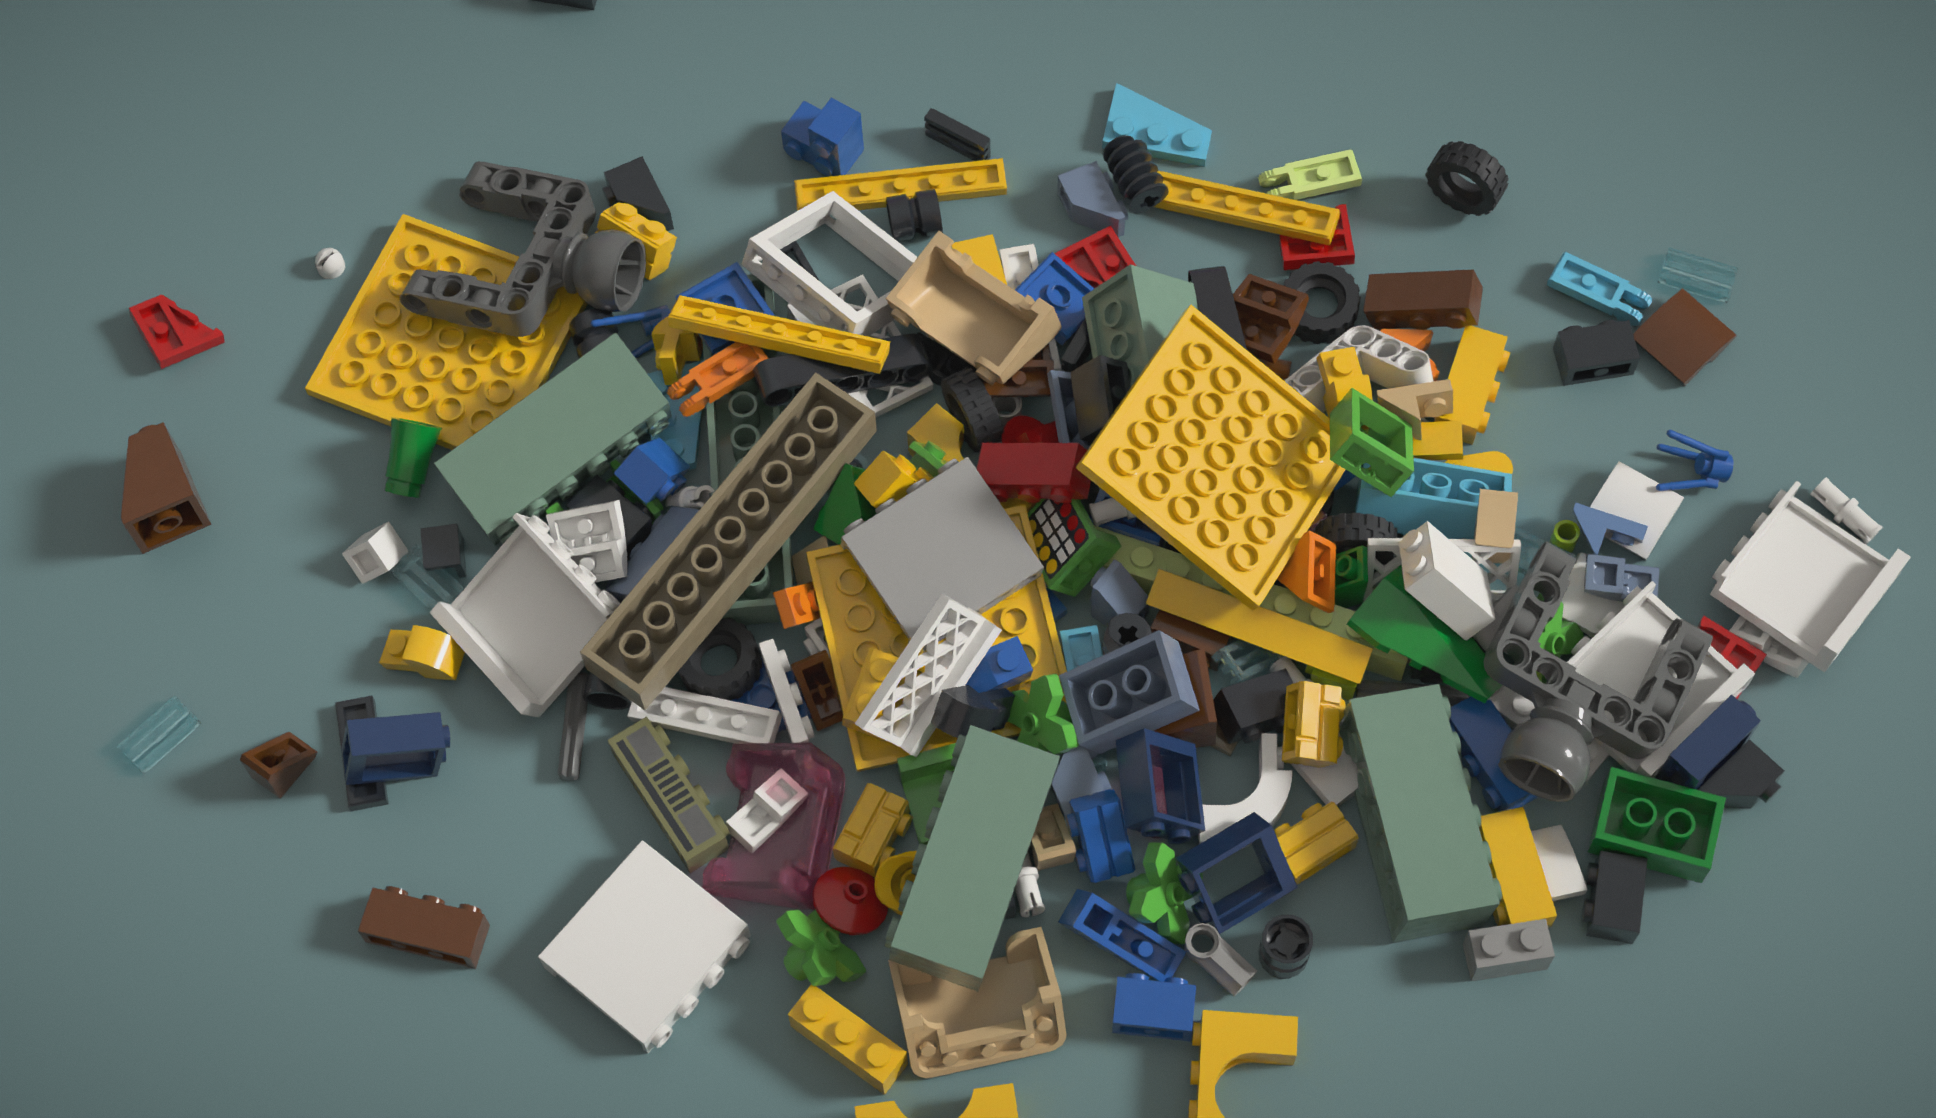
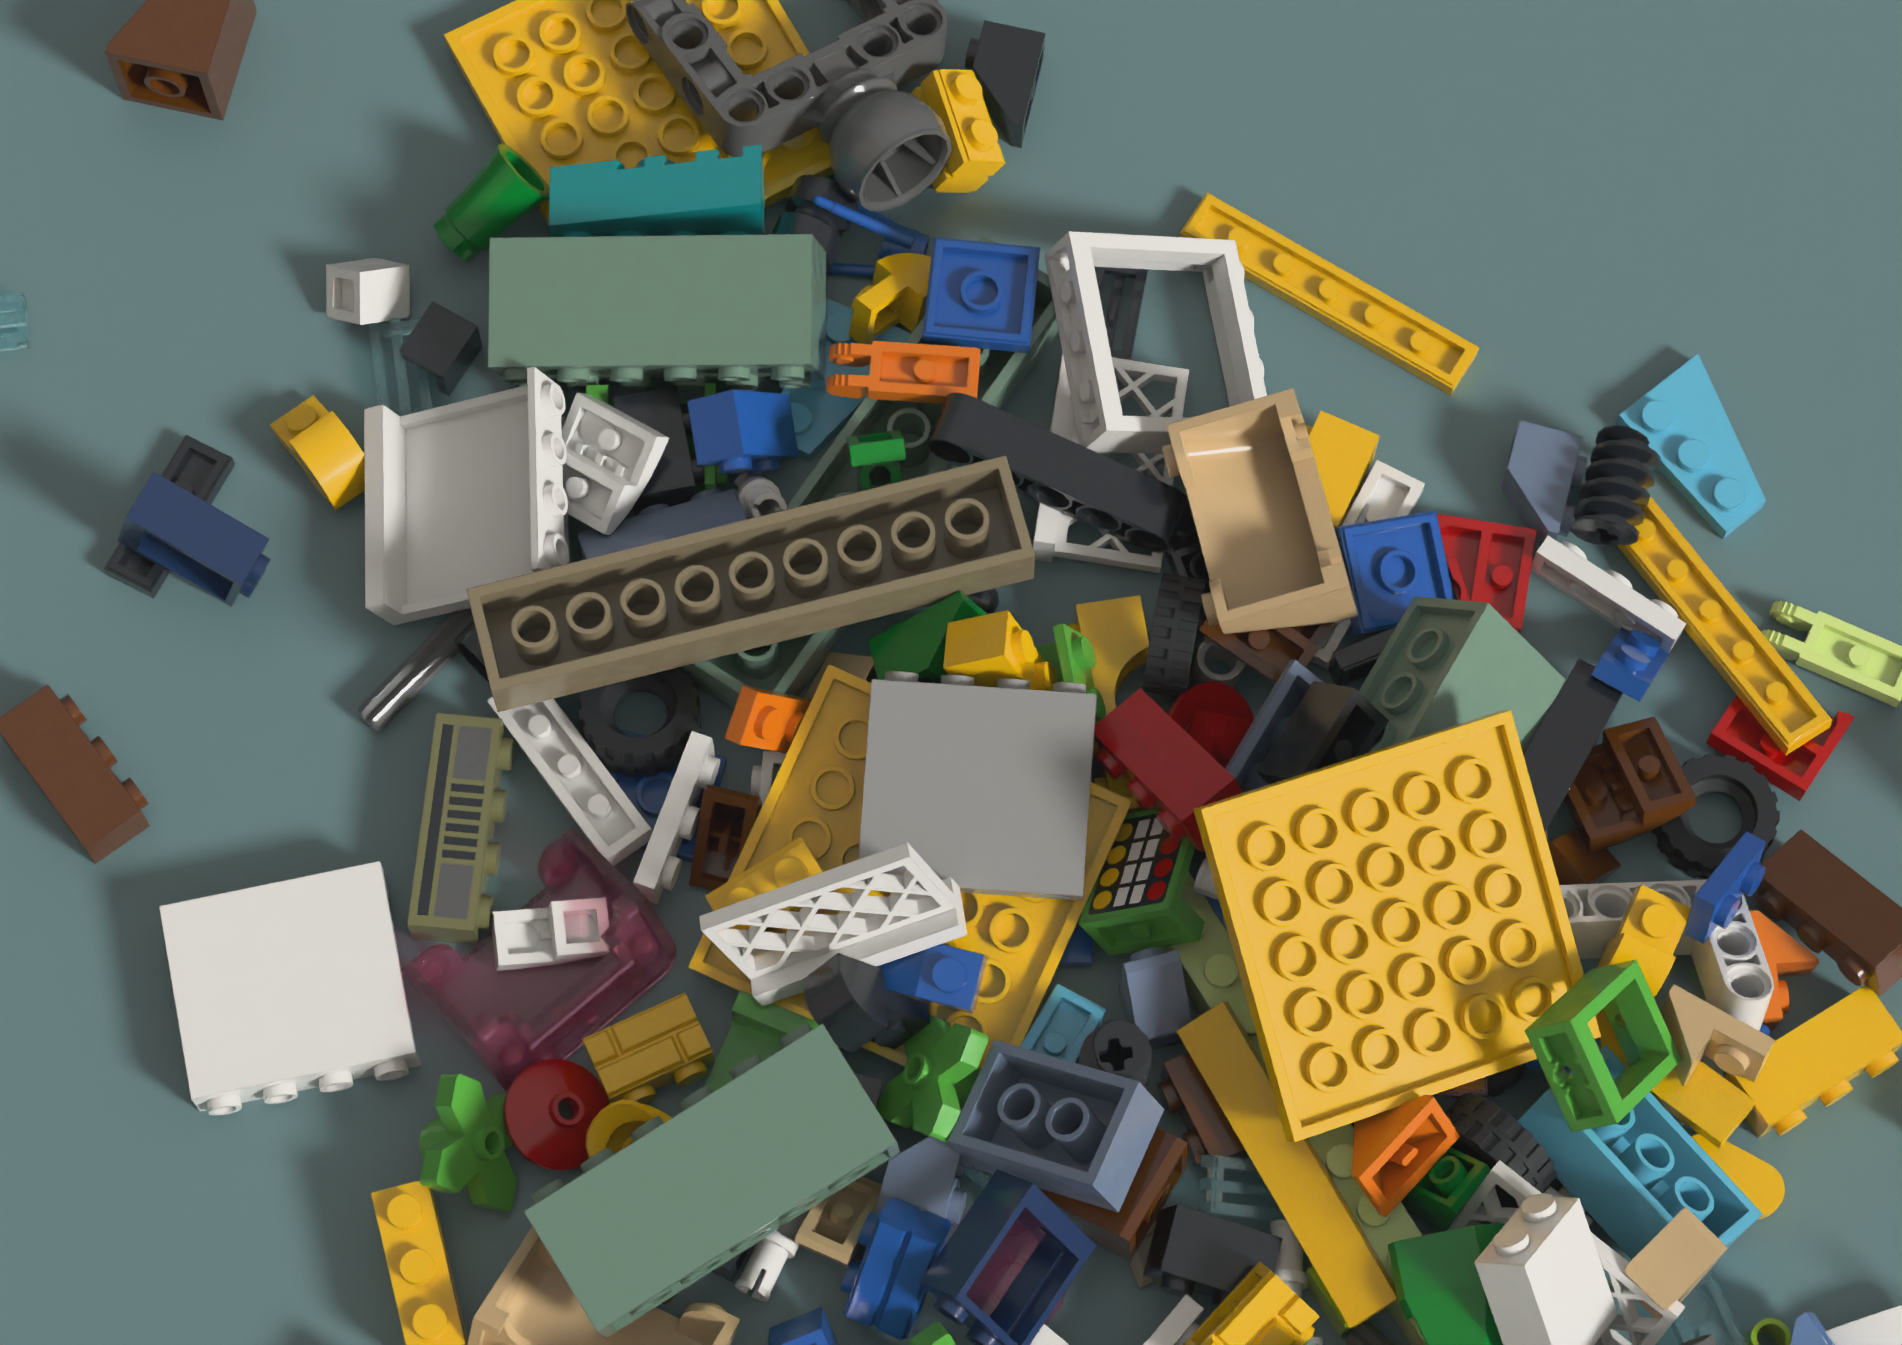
camera: 35 degrees right, 5 degrees up
reddish brown slope [240,732,317,799] -> none
yellow tile [668,295,890,374] -> none
blue brick [781,97,864,176] -> none
black wheel [886,188,943,242] -> none
black tile [924,108,991,161] -> none
none -> teal wedge [549,144,765,237]
none -> green tile [846,430,906,490]
none -> white plate [1531,536,1686,653]
none -> blue plate [1591,627,1669,702]
none -> blue plate [1684,831,1766,944]

